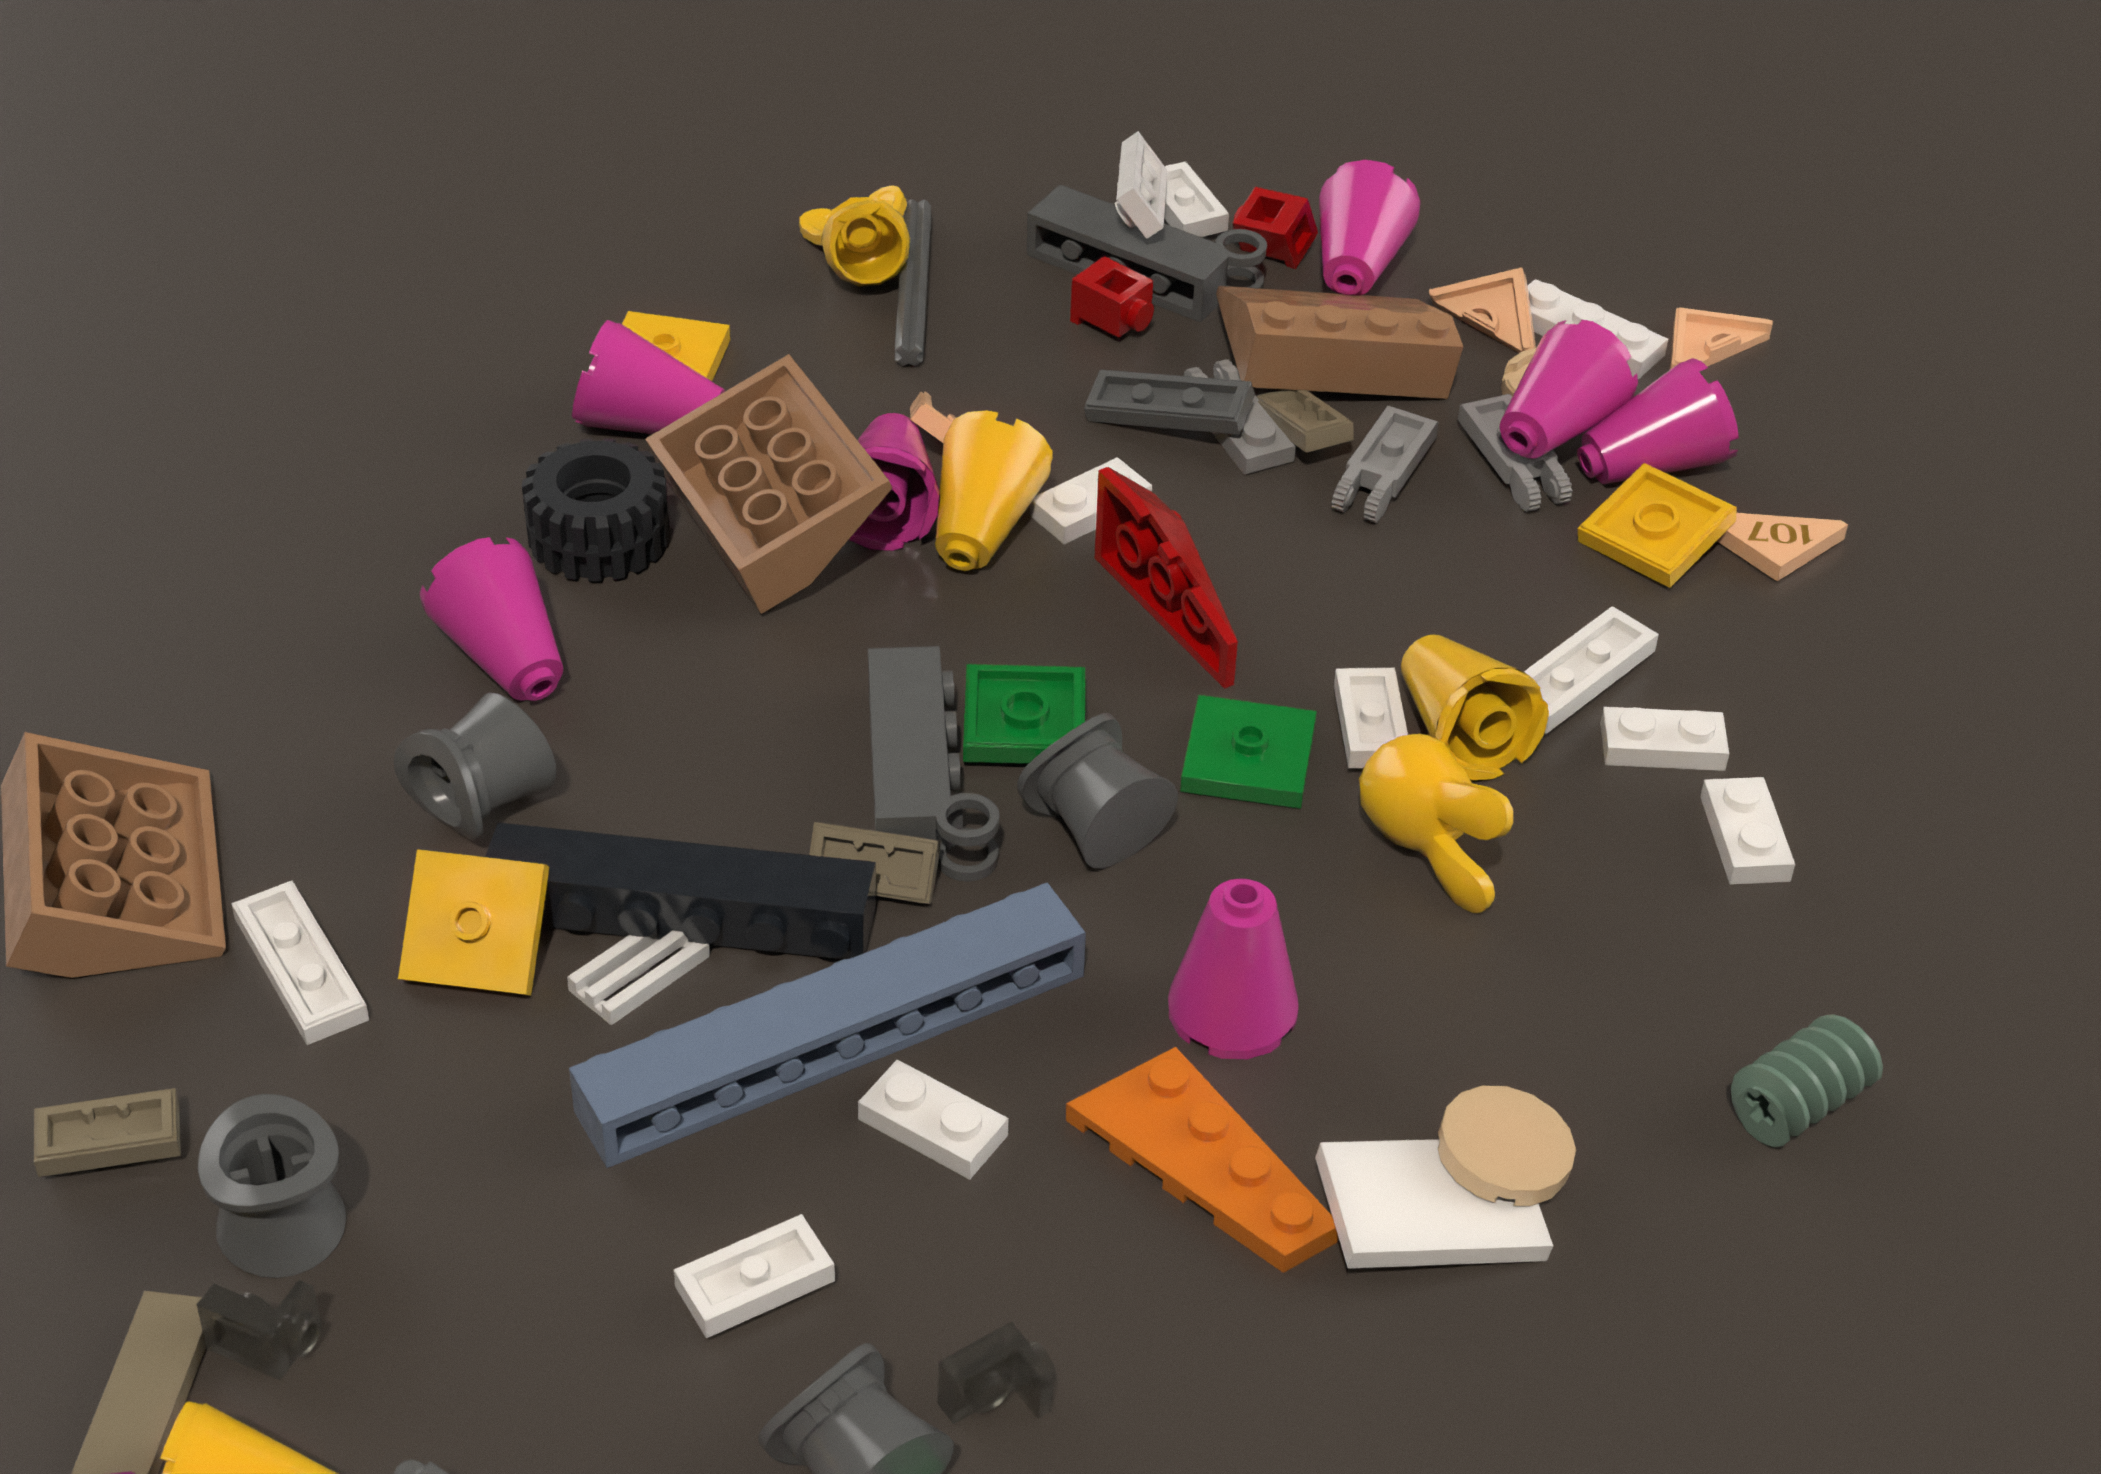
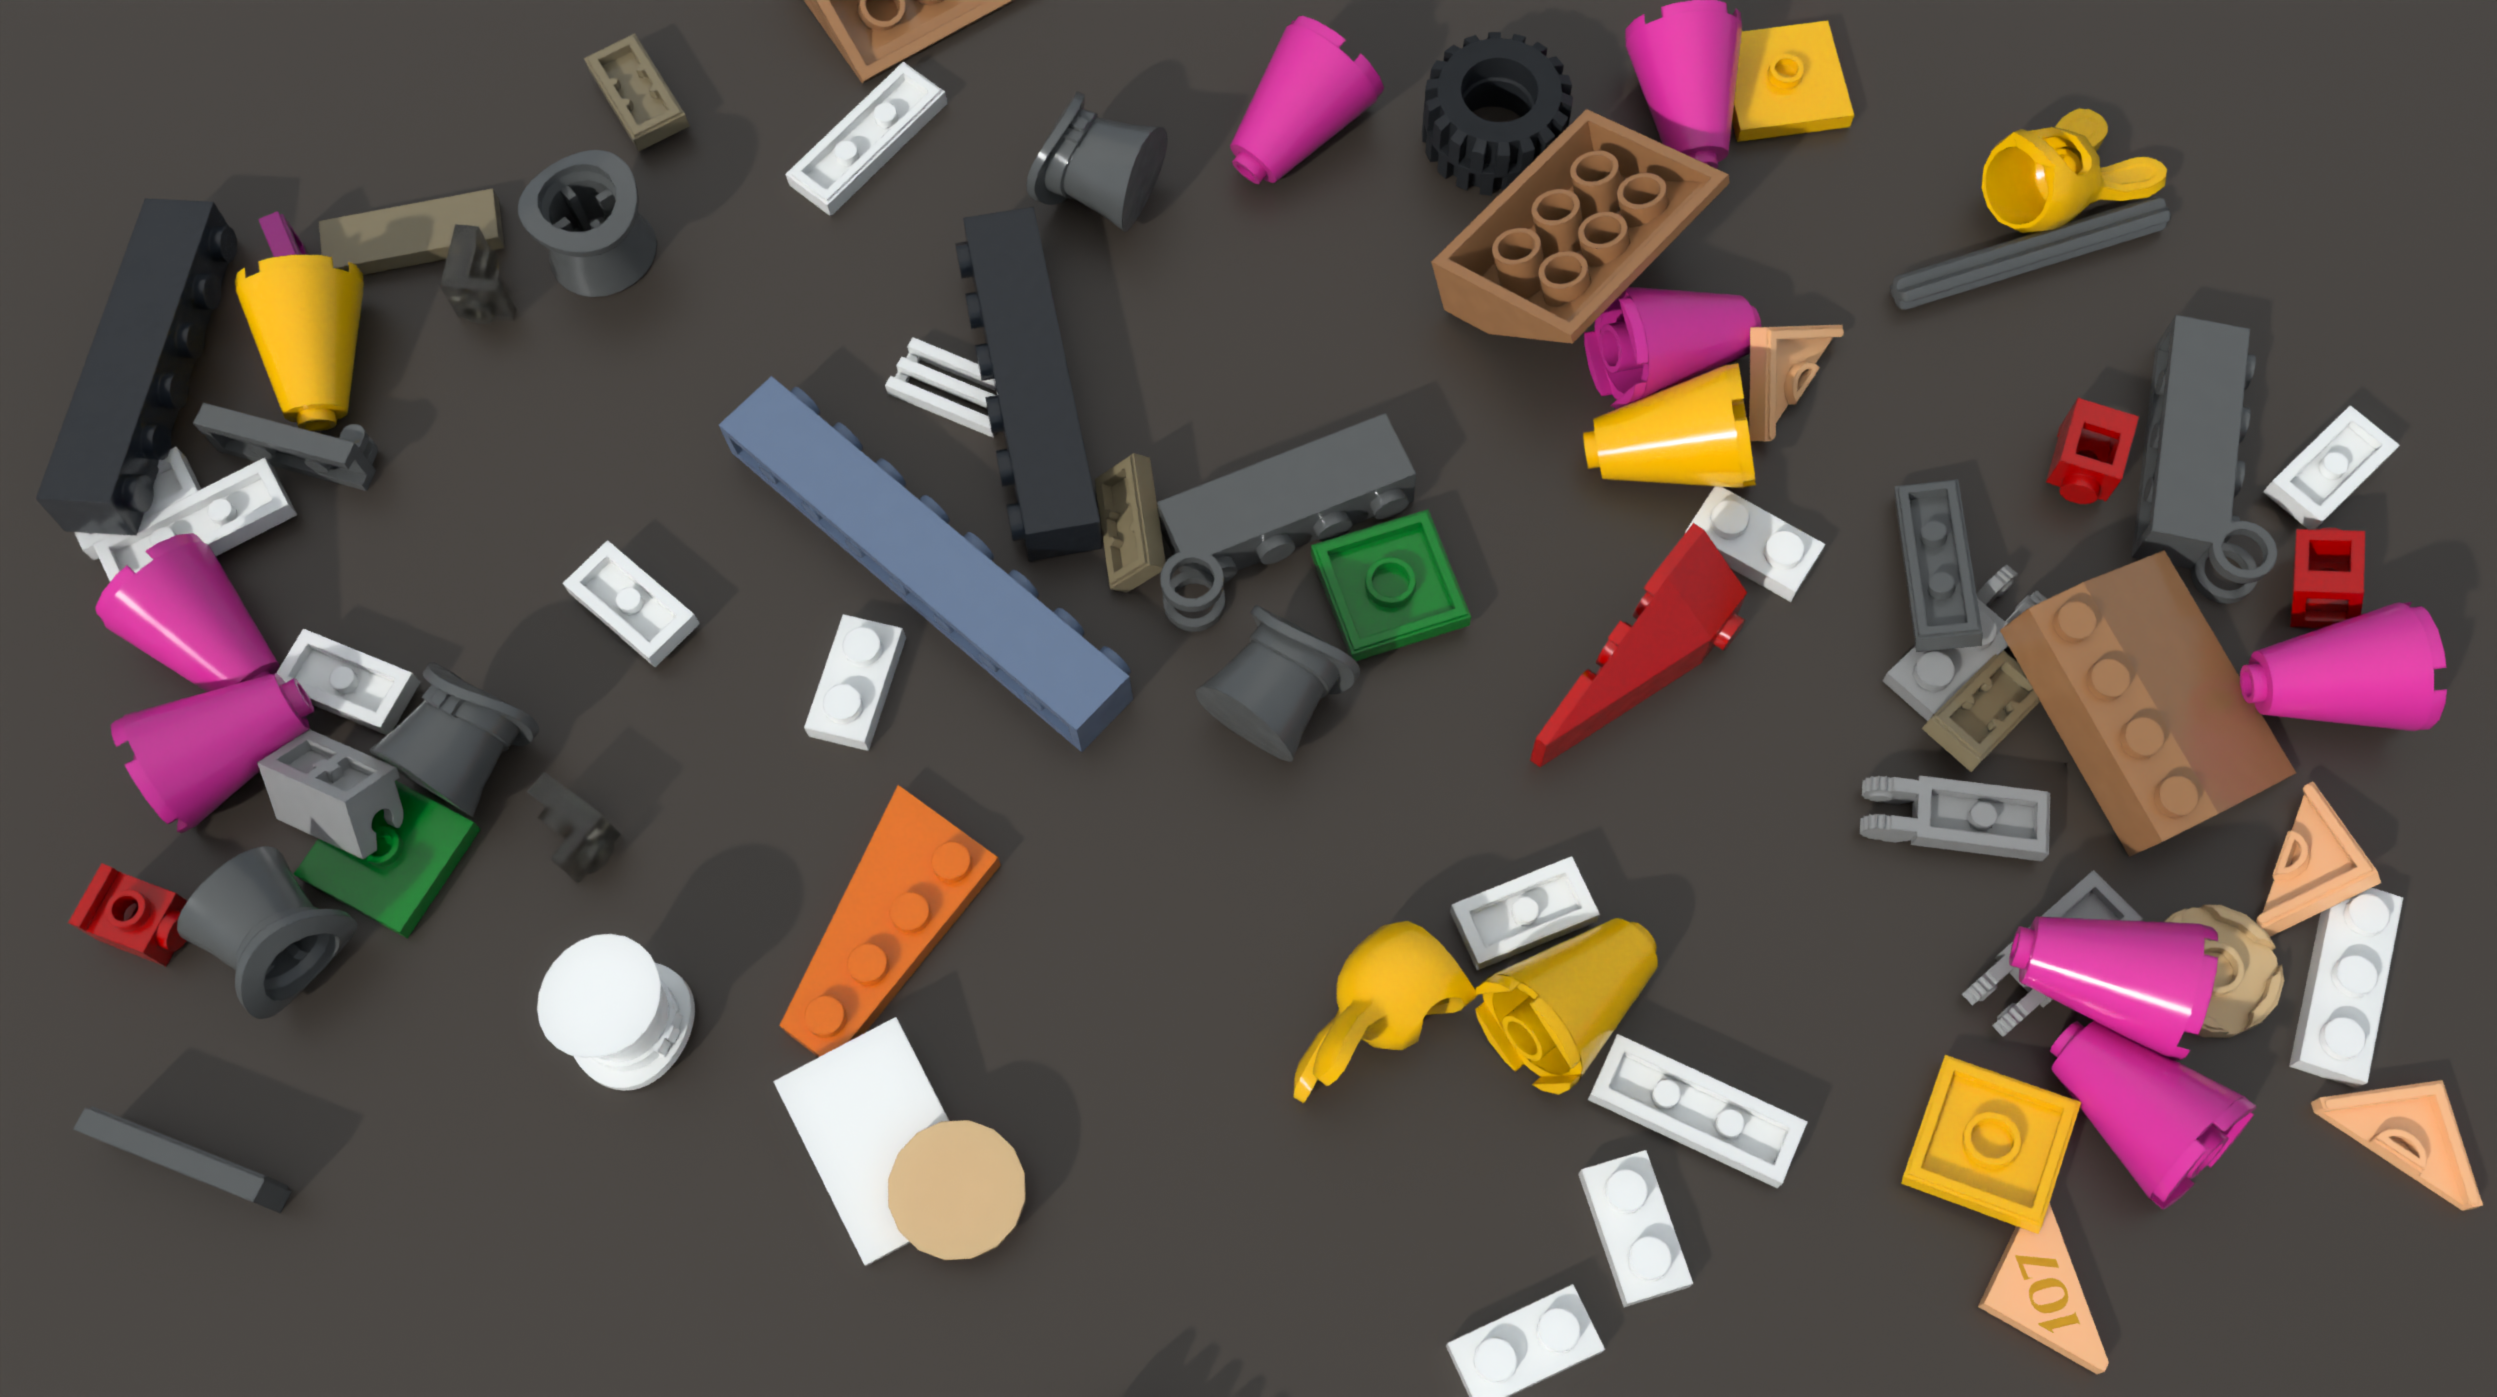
camera: 75 degrees right, 25 degrees up
yellow plate [398,849,550,996] -> none
white plate [1115,131,1167,239] -> none
dark pink cone [1168,879,1299,1059] -> none
green plate [1180,695,1317,809] -> none
none -> white hat [537,934,695,1091]

